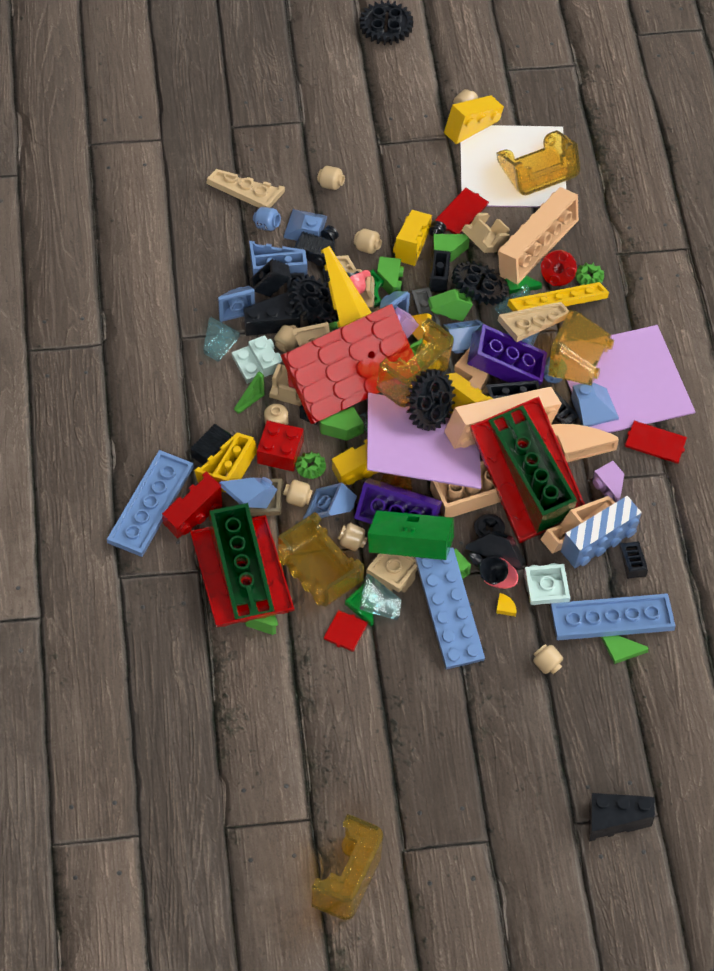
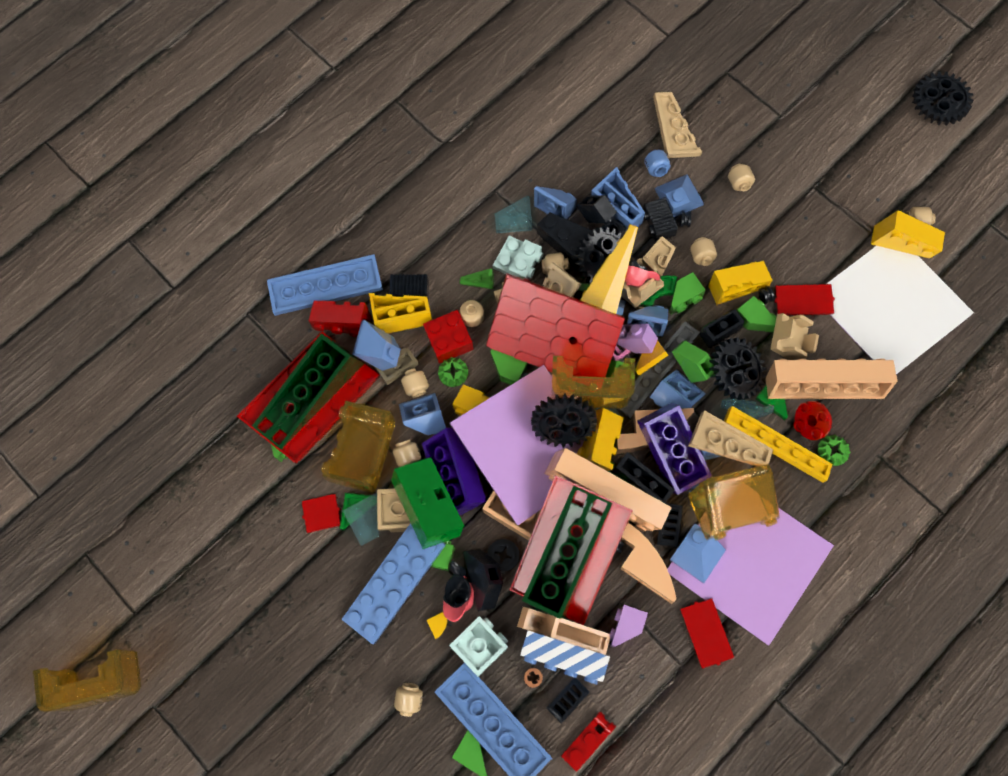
camera: 60 degrees right, 15 degrees up
clear yellow windscreen [496,130,580,195] -> none
none -> nougat bush [524,668,543,688]
none -> red plate [561,711,616,772]

